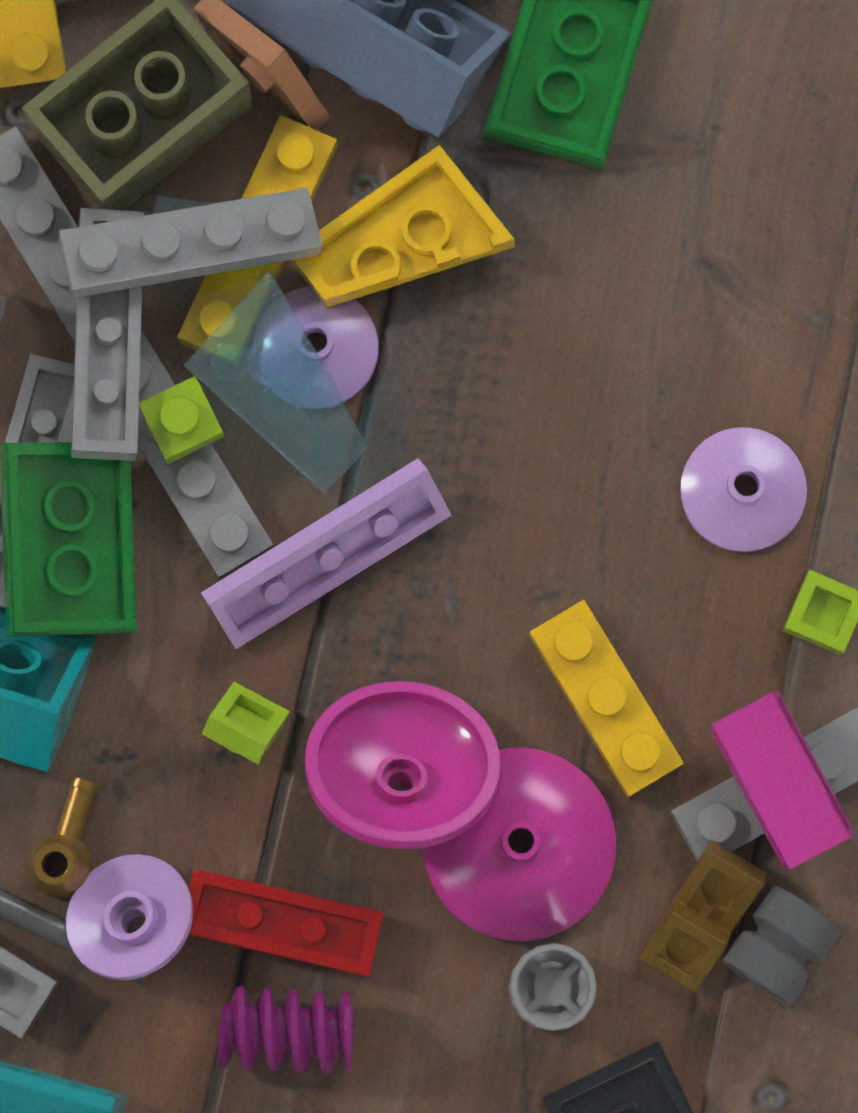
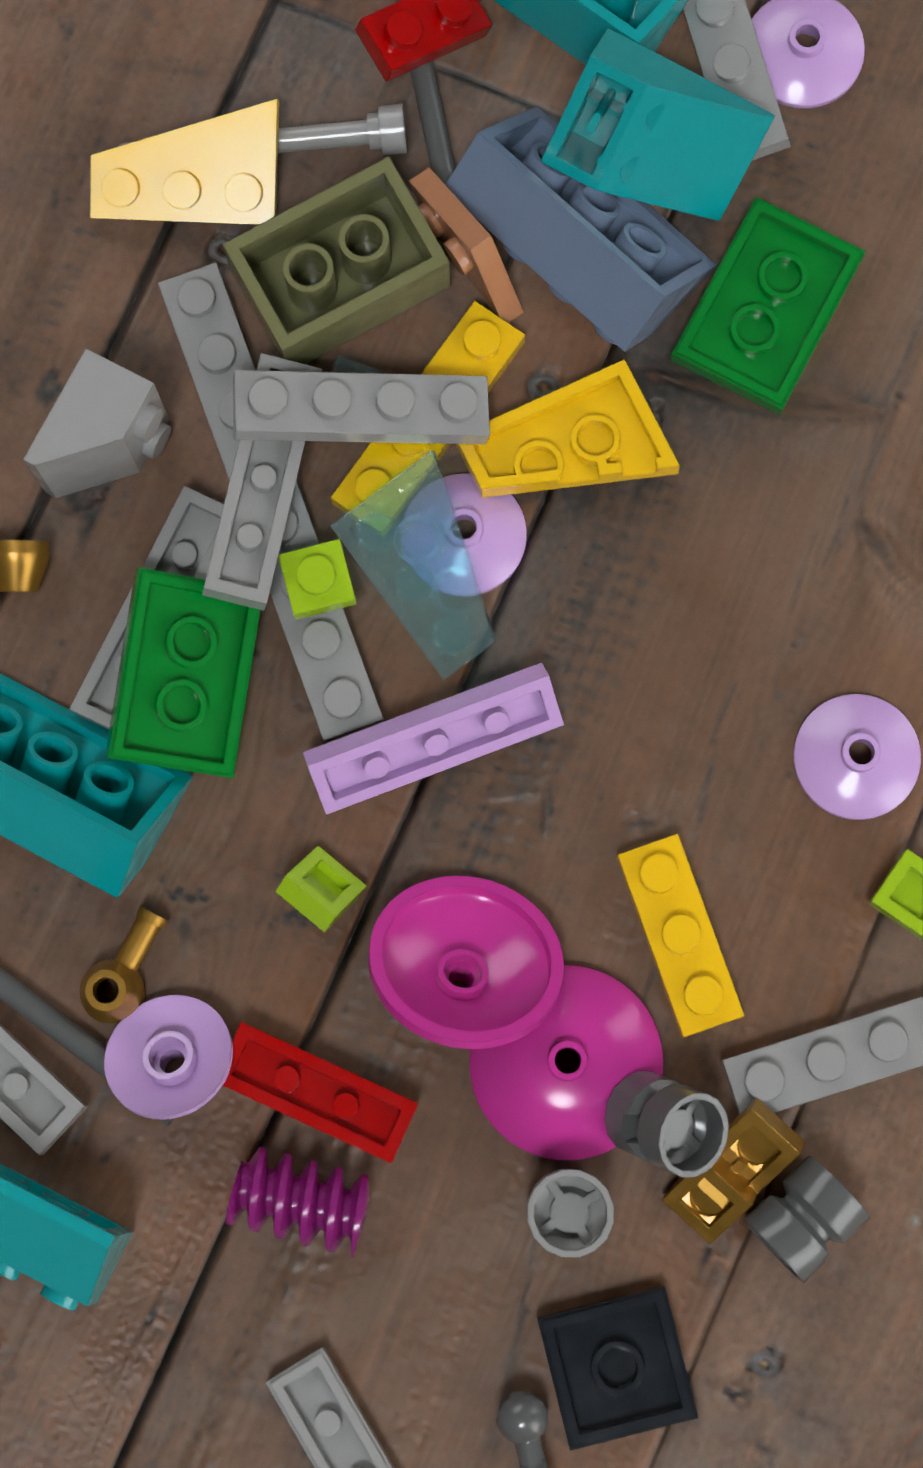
camera: 15 degrees right, 0 degrees up
dark pink piece [708,691,856,872] -> none
none -> dark grey wheel [604,1071,729,1178]

